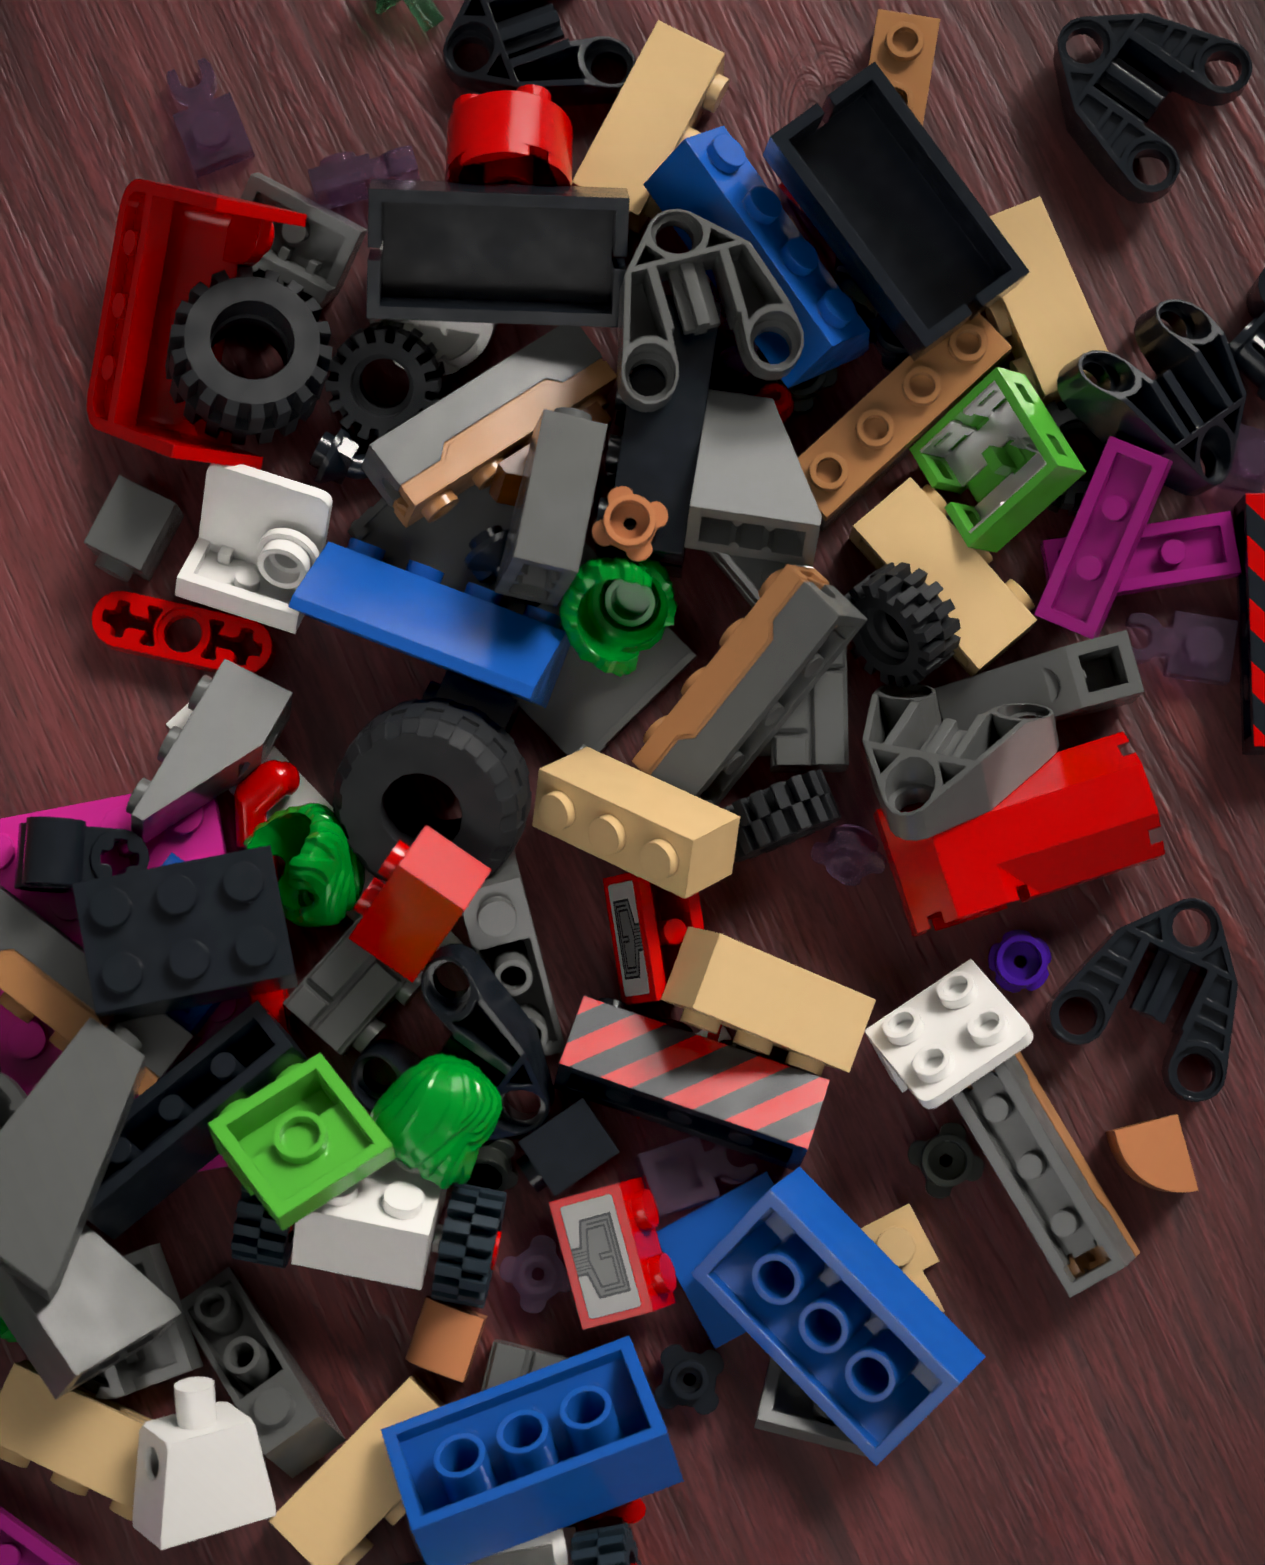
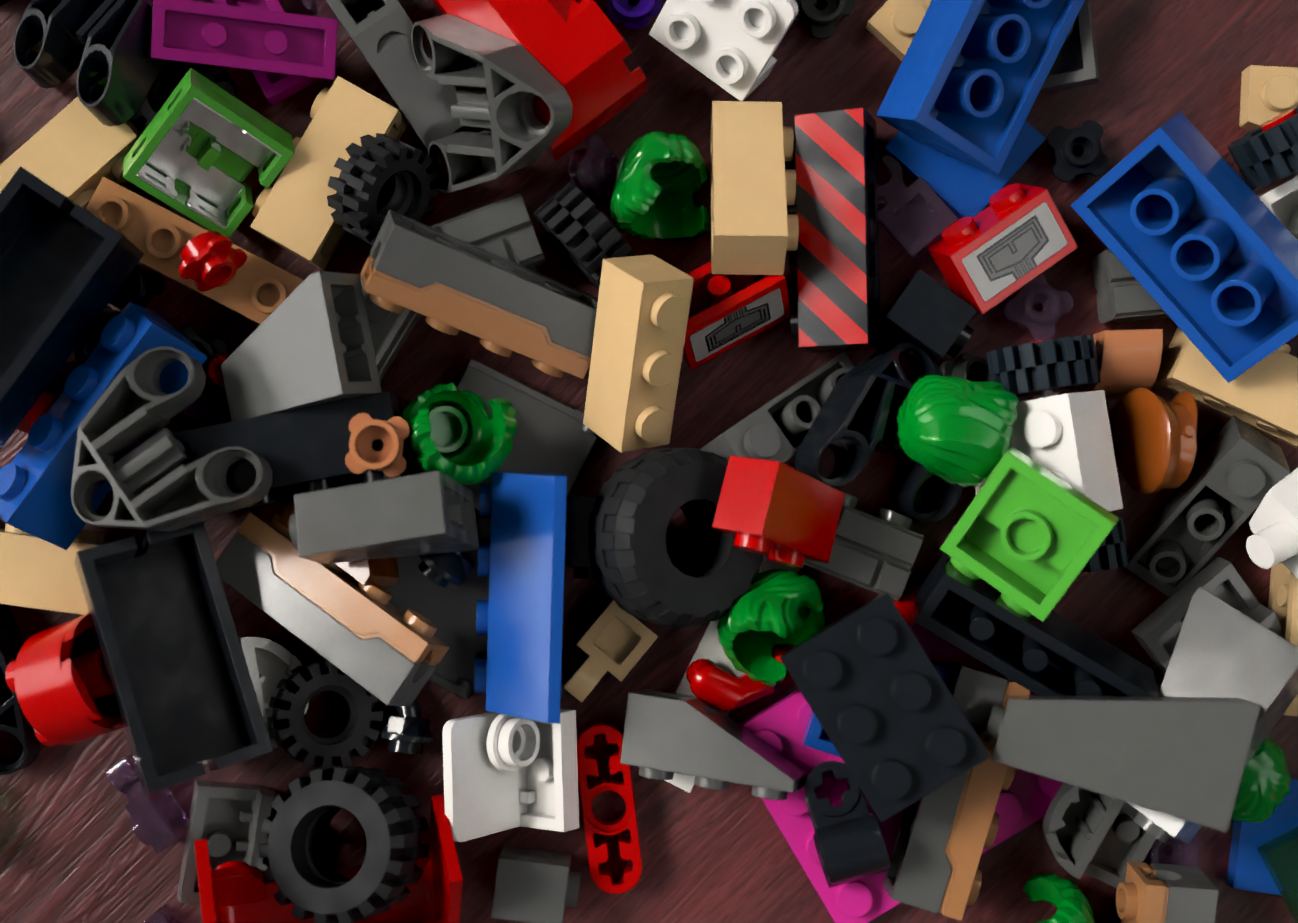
camera: 110 degrees left, 5 degrees up
none -> red plate [179,231,247,291]
none -> tan plate [564,600,658,703]
none -> green hair [610,131,711,241]
none -> dark orange piece [1114,387,1198,494]

